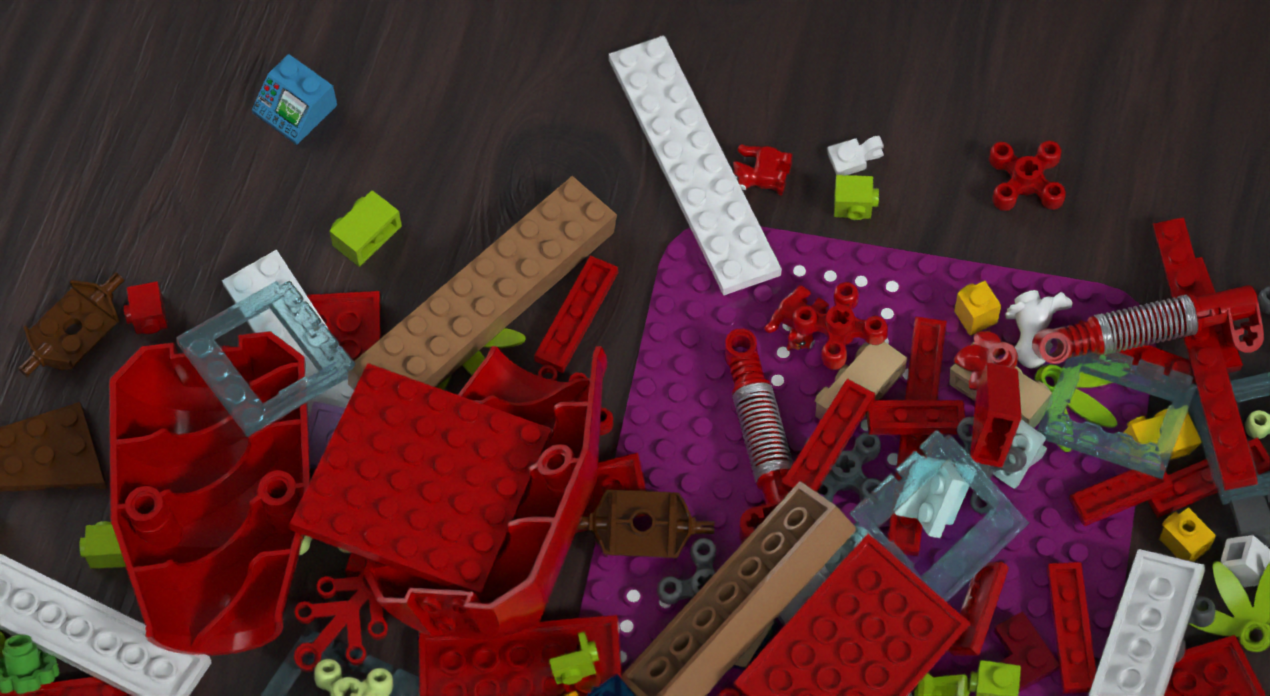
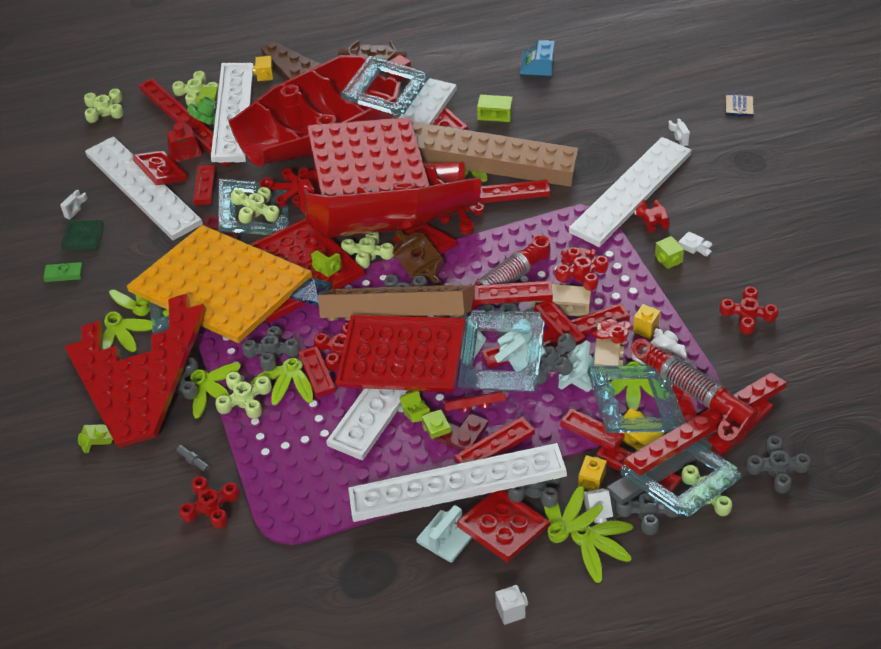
camera: 60 degrees right, 15 degrees down
red slope [970,362,1022,468] -> none
none -> yellowish green gear [341,233,394,269]
none -> white plate [668,119,690,146]

